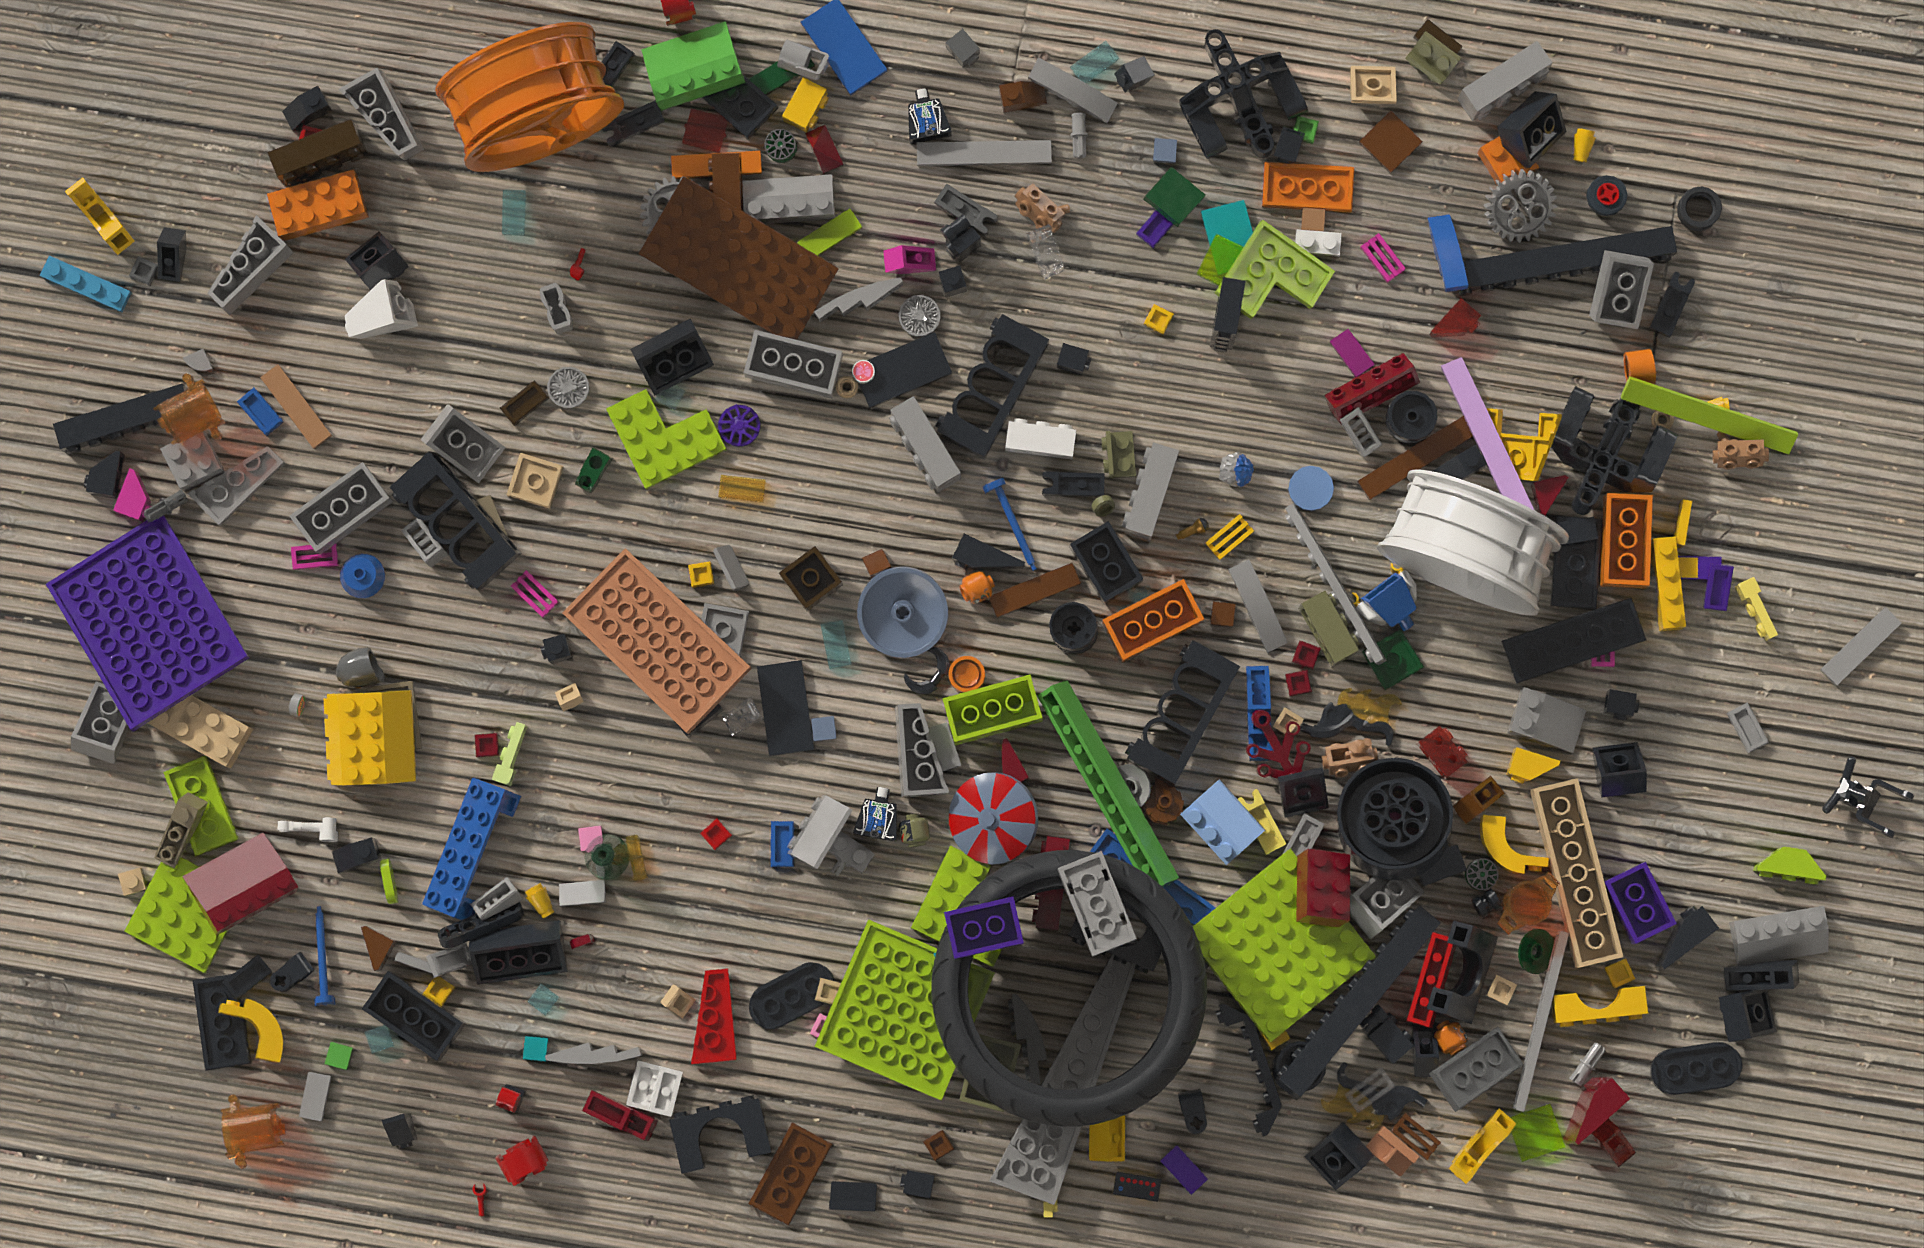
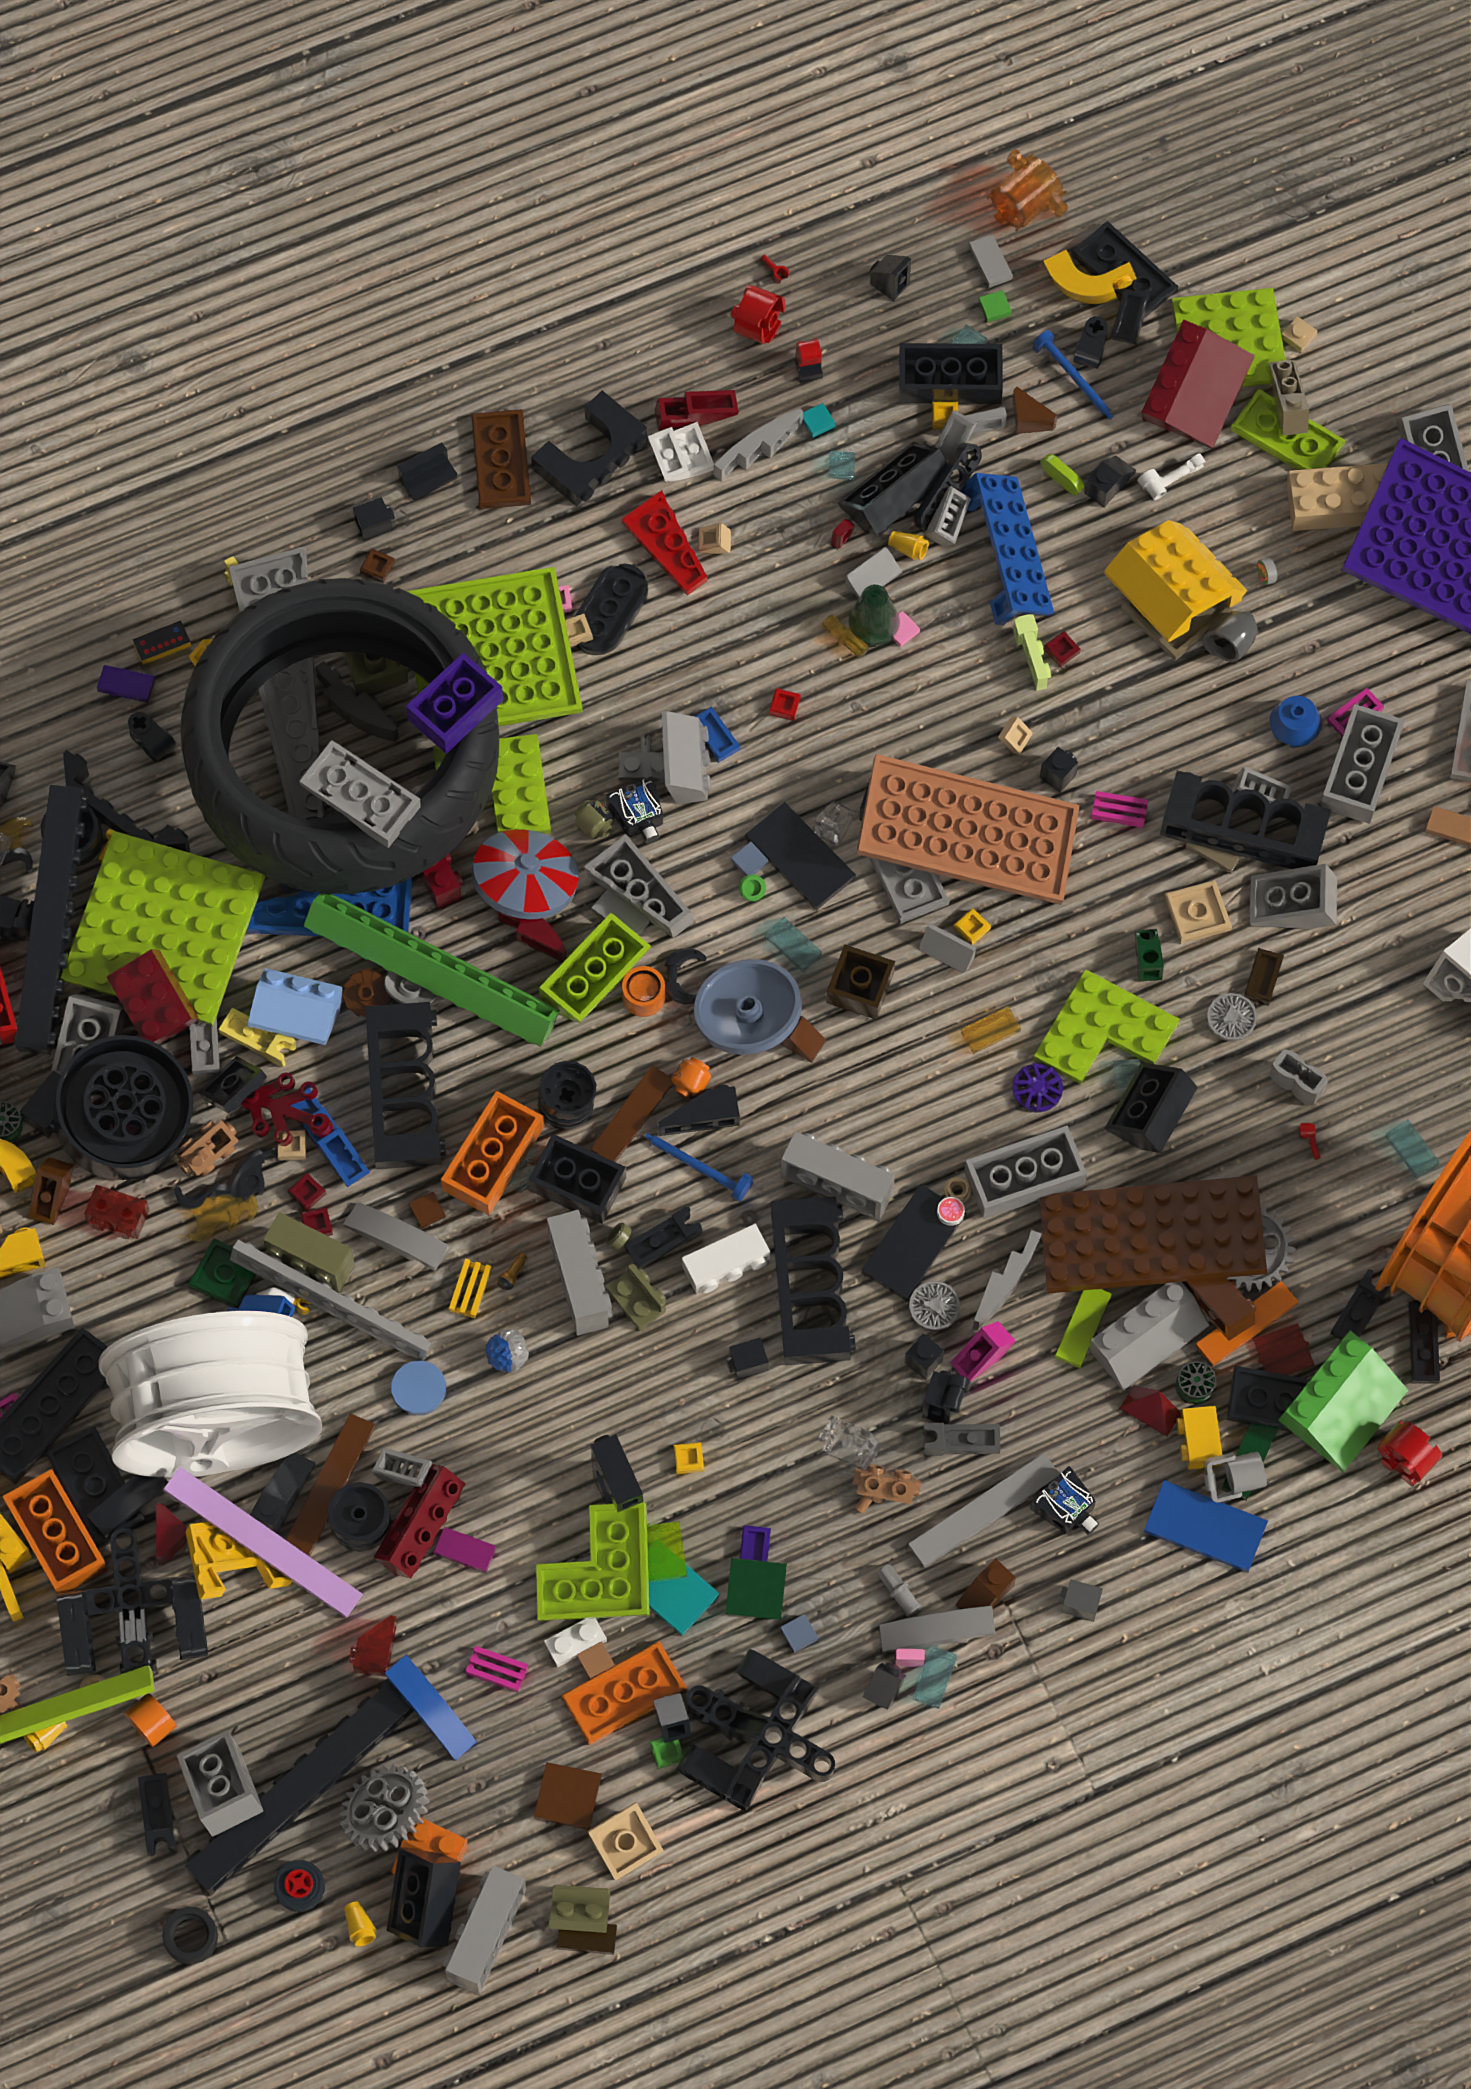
camera: 140 degrees right, 15 degrees down
none -> bright green tile [738,874,766,901]
none -> bright pink tile [895,1649,925,1667]

